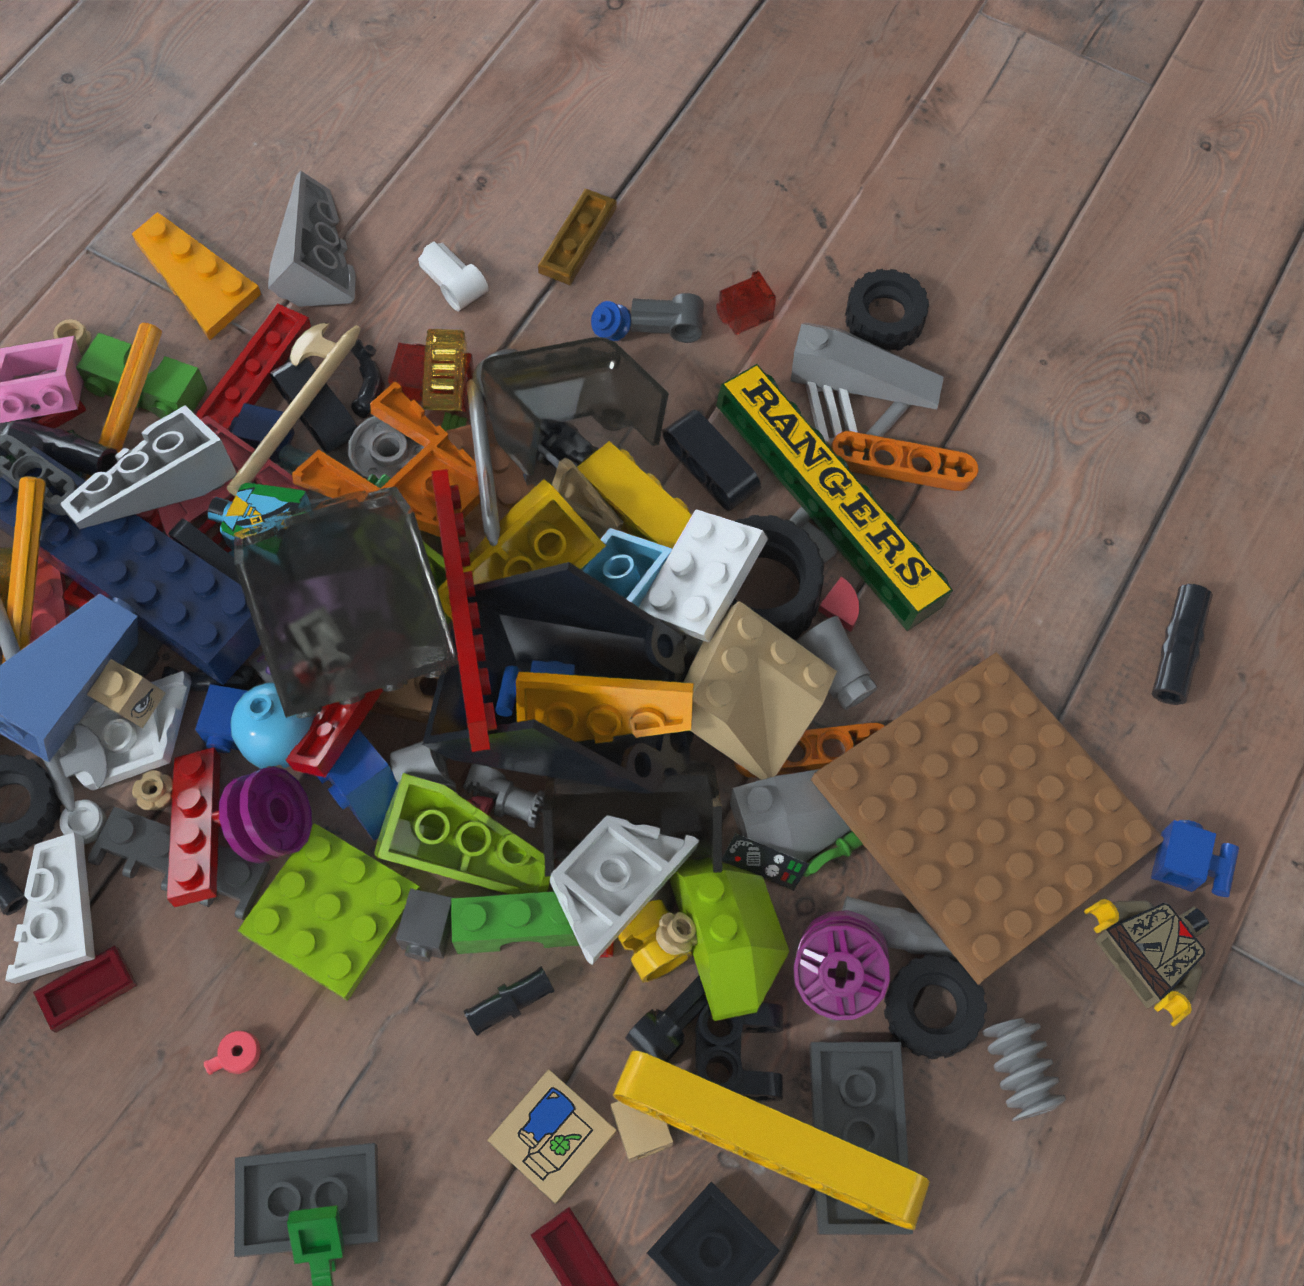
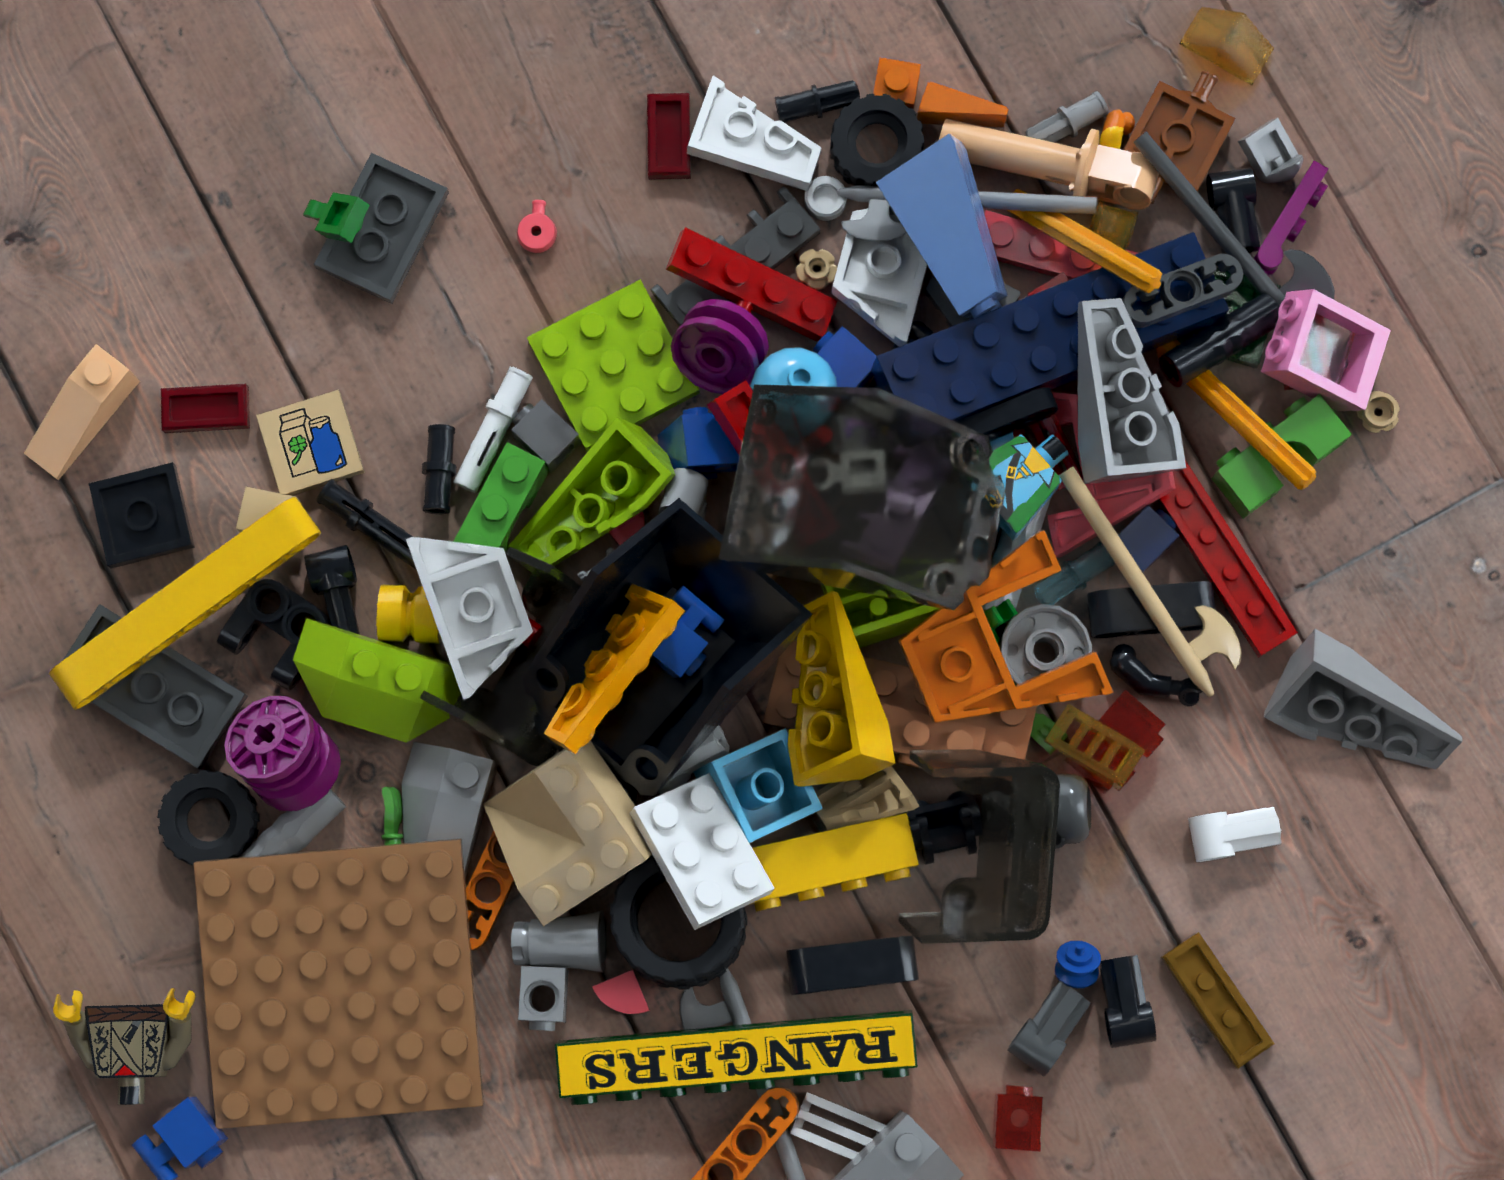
camera: 125 degrees right, 15 degrees up
tan brick [87,659,166,728] -> none
light orange wing [132,212,262,340] -> none
red plate [431,469,497,752] -> none
light grey piece [466,379,500,546] -> none
tan plate [656,912,697,955] -> none
black sticker [721,833,809,891] -> none
light grey piece [982,1018,1066,1122] -> none
none -> black pin [316,479,417,570]
none -> white pin [453,367,533,493]
none -> light grey brick [518,966,569,1031]
none -> black piece [1100,955,1156,1048]

